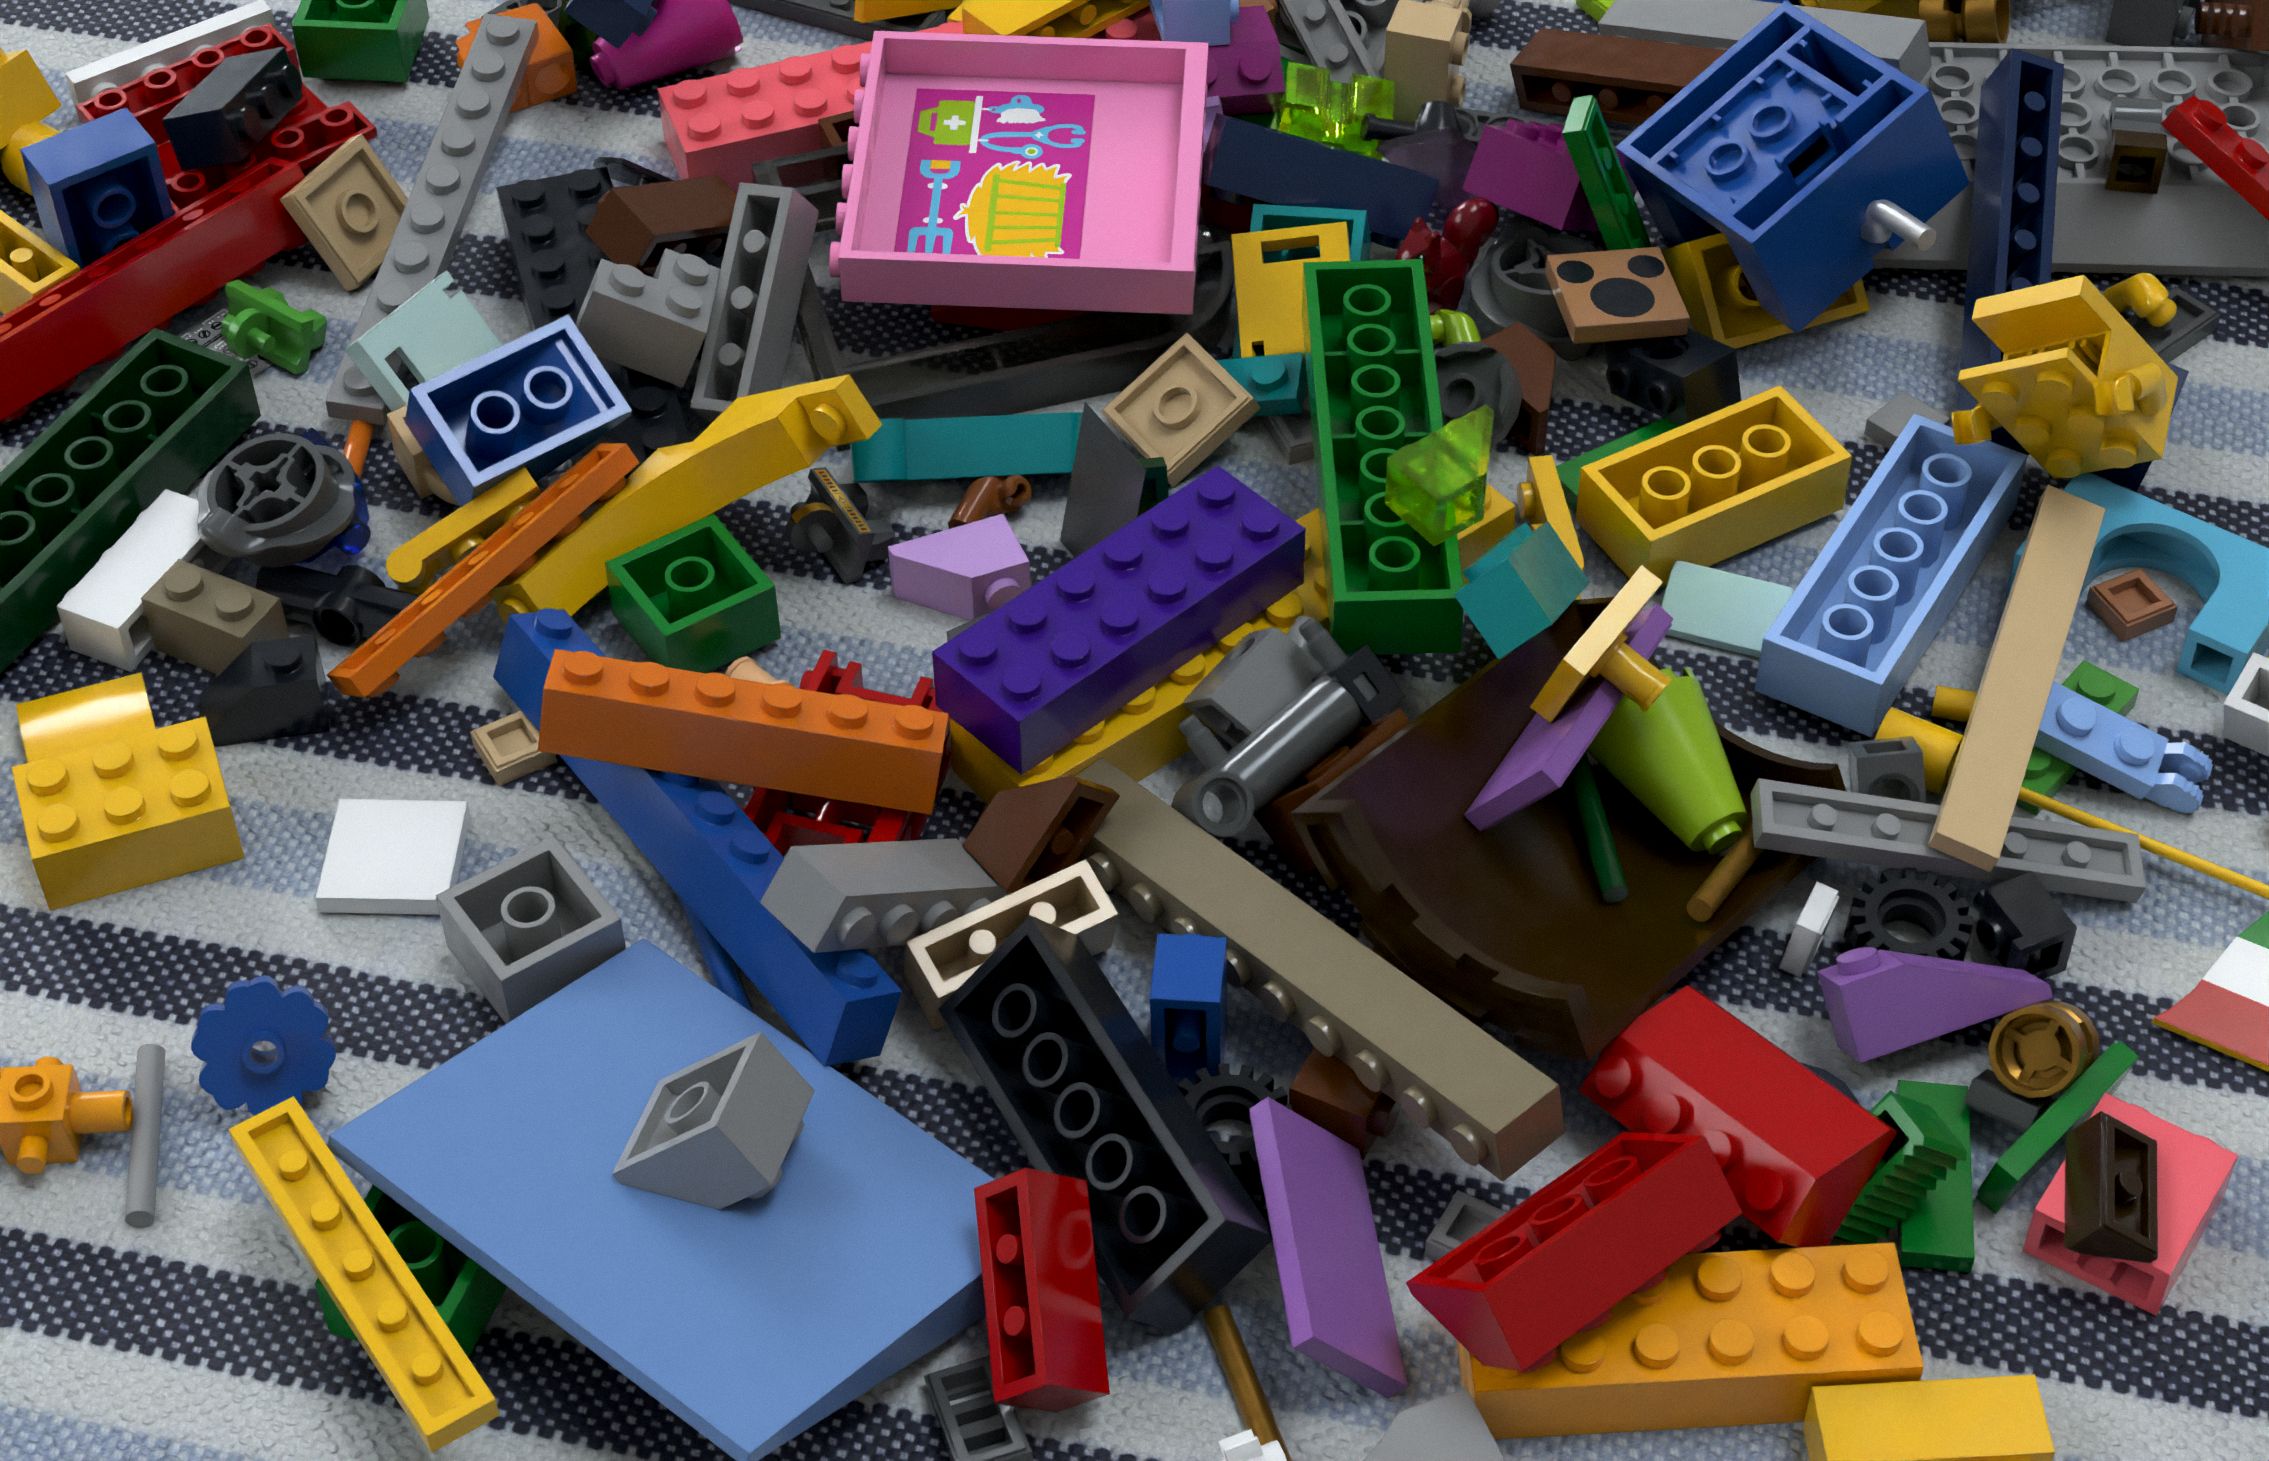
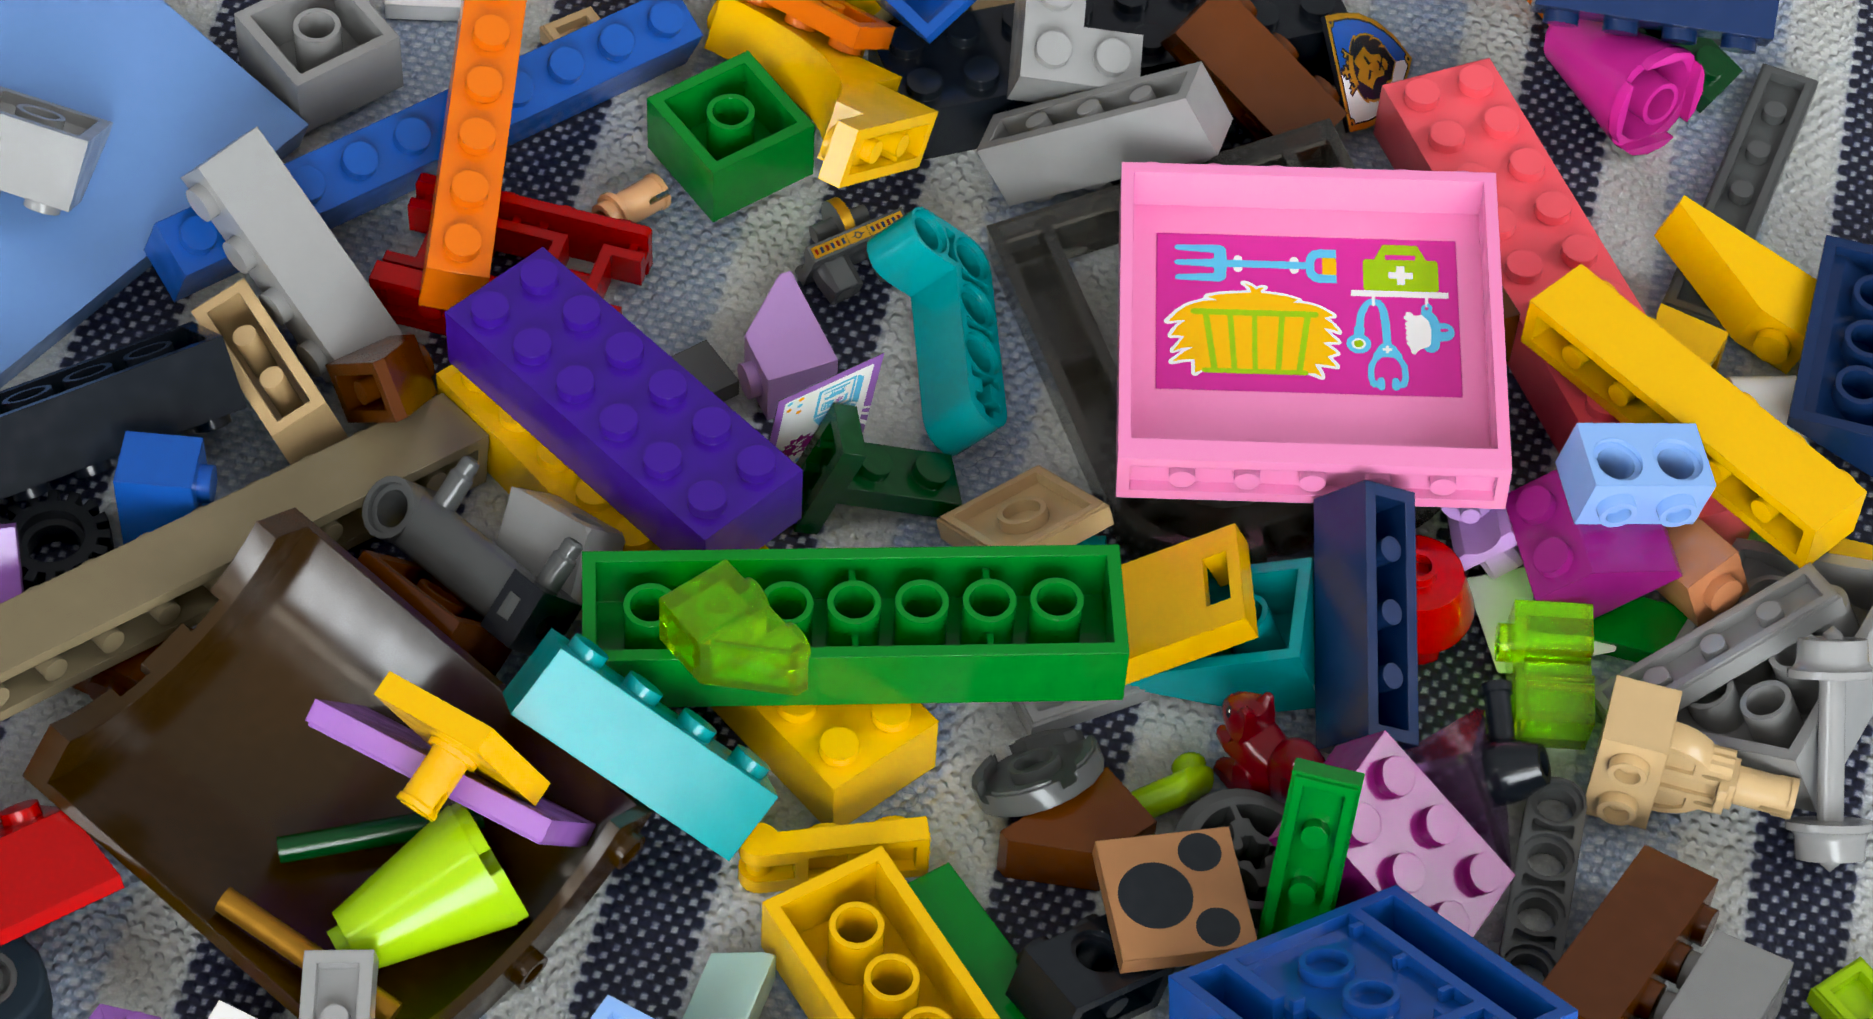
camera: 85 degrees right, 5 degrees up
dark orange arm [948,474,1032,529] -> none

